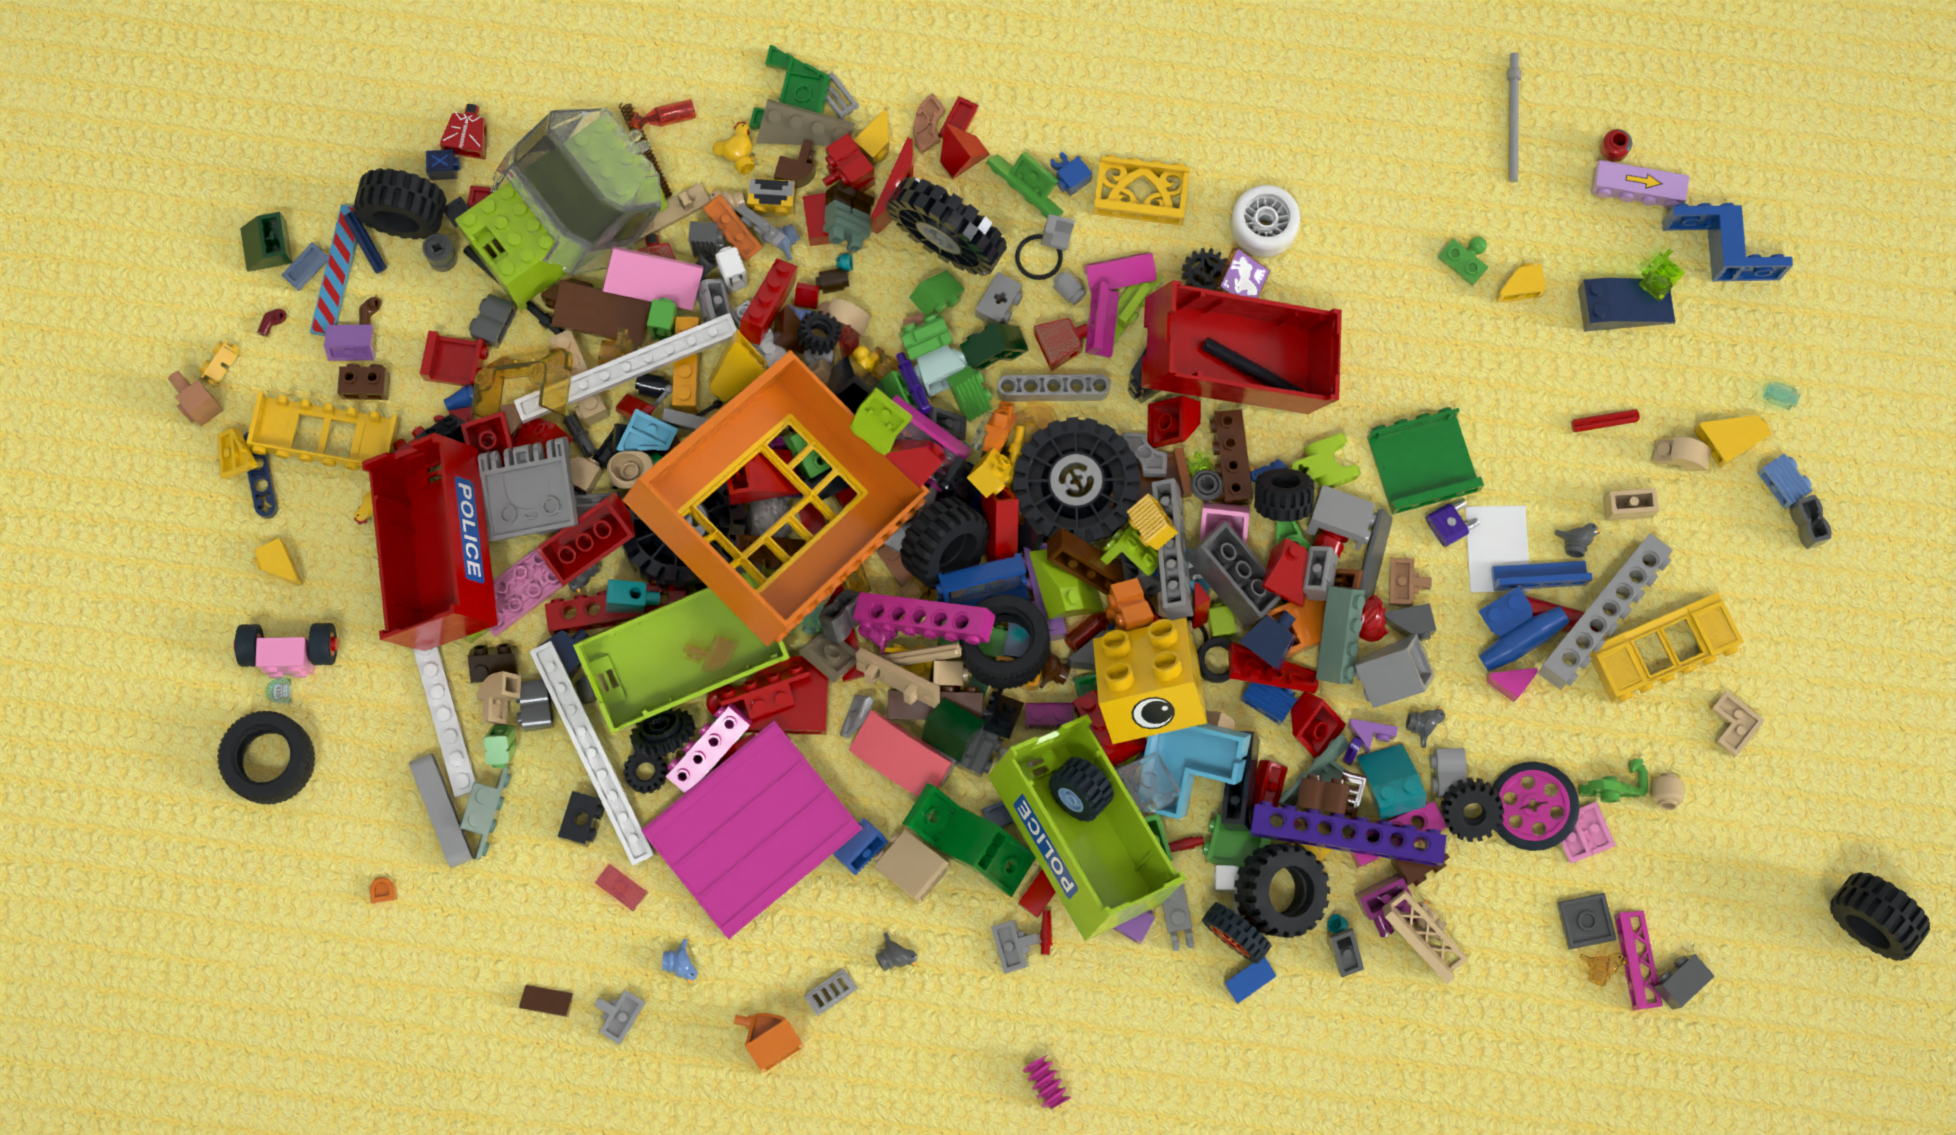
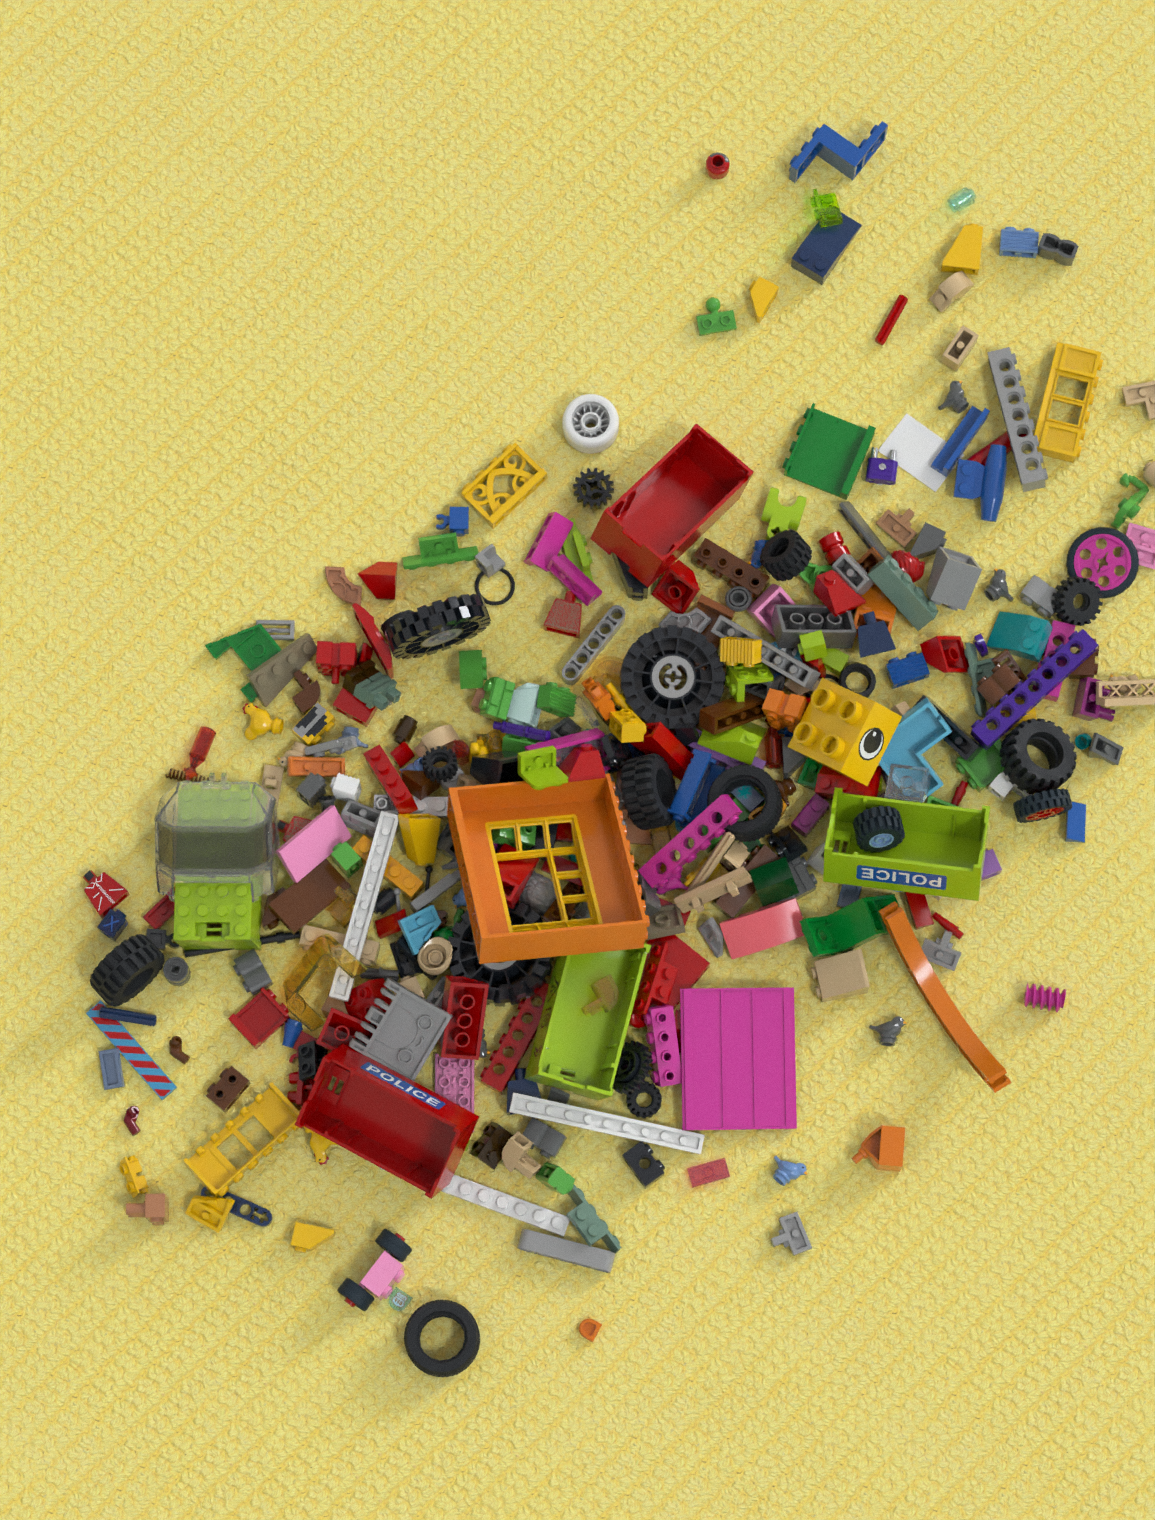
camera: 50 degrees left, 0 degrees up
dark green slope [240,212,293,272] -> none
medium lavender panel [324,324,375,361] -> none
reddish brown slope [519,985,573,1018] -> none
teal torso [606,579,660,613] -> none
light grey slope [804,969,858,1017] -> none
blue brick [833,817,888,875] -> none
teal hinge [836,253,853,271] -> none
yellow slope [854,109,889,166] -> none
red tile [939,96,979,138] -> none
dark green brick [960,322,1029,370] -> none
light grey brick [975,272,1024,324] -> none
light grey brick [1053,272,1087,305] -> none
light grey hinge [1162,883,1194,951] -> none
clear neon green tile [1186,451,1212,480] -> none
black axle [1202,337,1304,392] -> none
tile [1215,247,1271,298] -> none
red wing [1228,642,1319,693] -> none
red slope [1253,760,1288,807] -> none
light grey panel [1306,485,1377,550] -> none
medium lavender slope [1347,719,1398,754] -> none
dark pink slope [1486,668,1538,702] -> none
light grey bar [1507,53,1521,183] -> none
lavender brick [1591,160,1689,210] -> none
none -> red slope [357,643,373,666]
none -> lime brick [797,630,828,662]
none -> orange piece [879,901,1011,1093]

